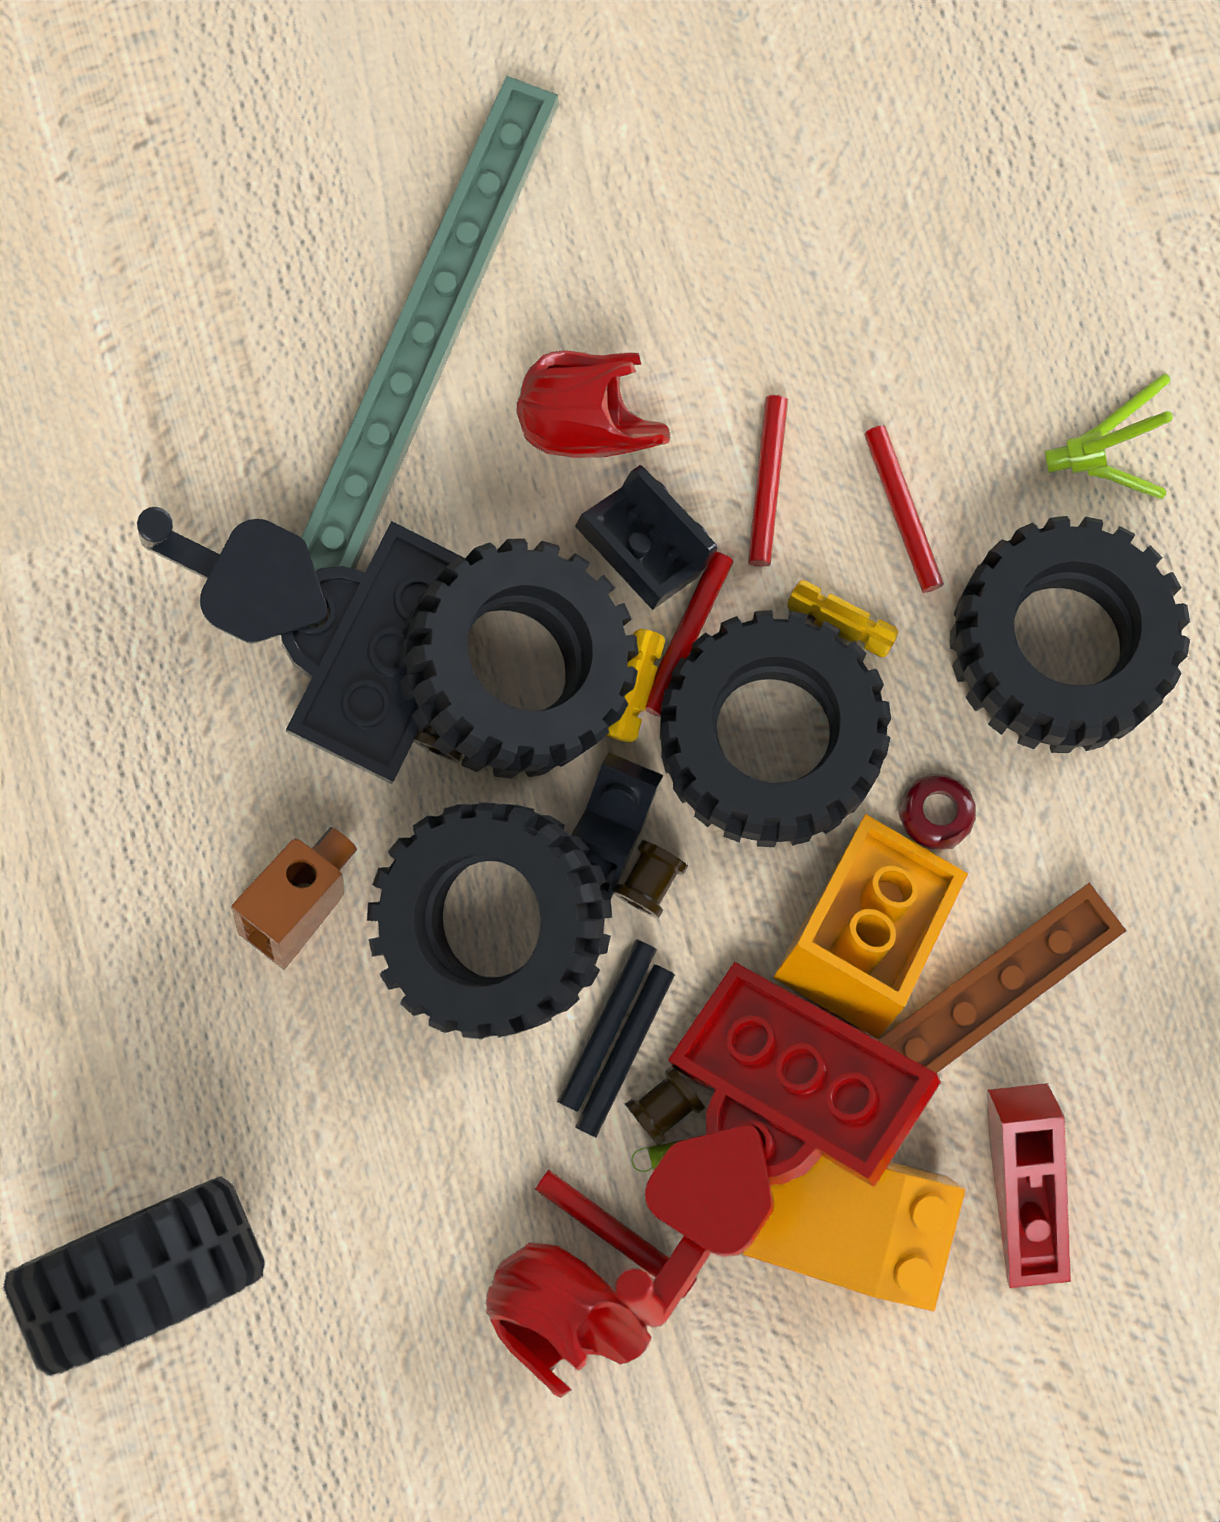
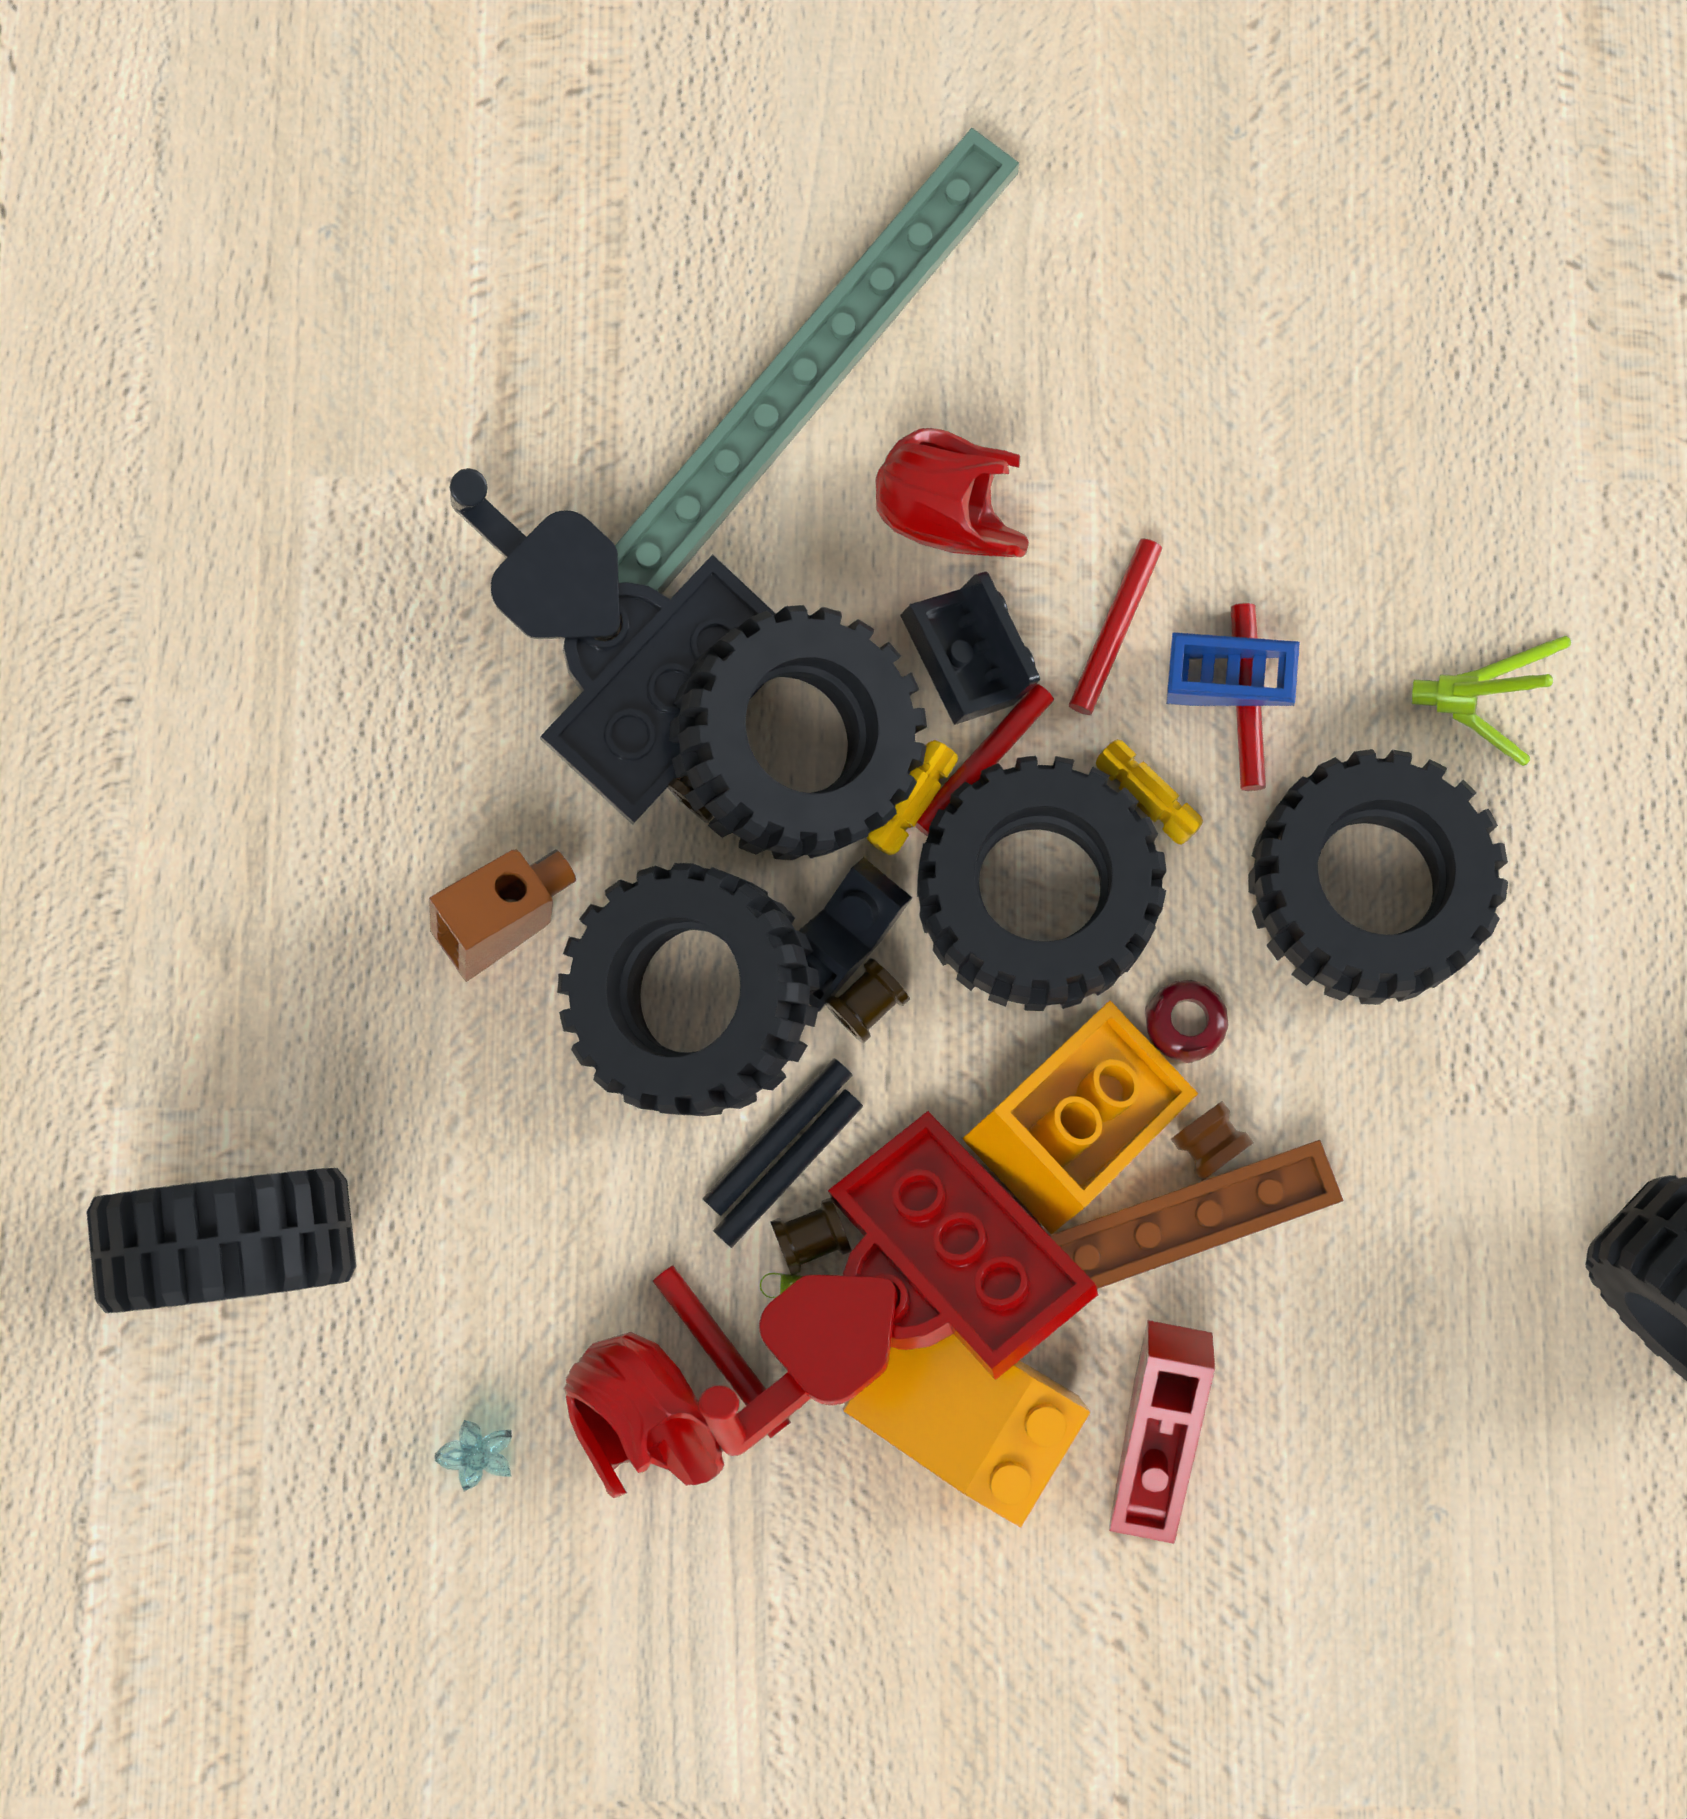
camera: 15 degrees right, 0 degrees up
none -> clear light blue plant [435,1420,512,1491]
none -> blue slope [1166,632,1300,706]
none -> reddish brown wheel [1171,1101,1254,1181]

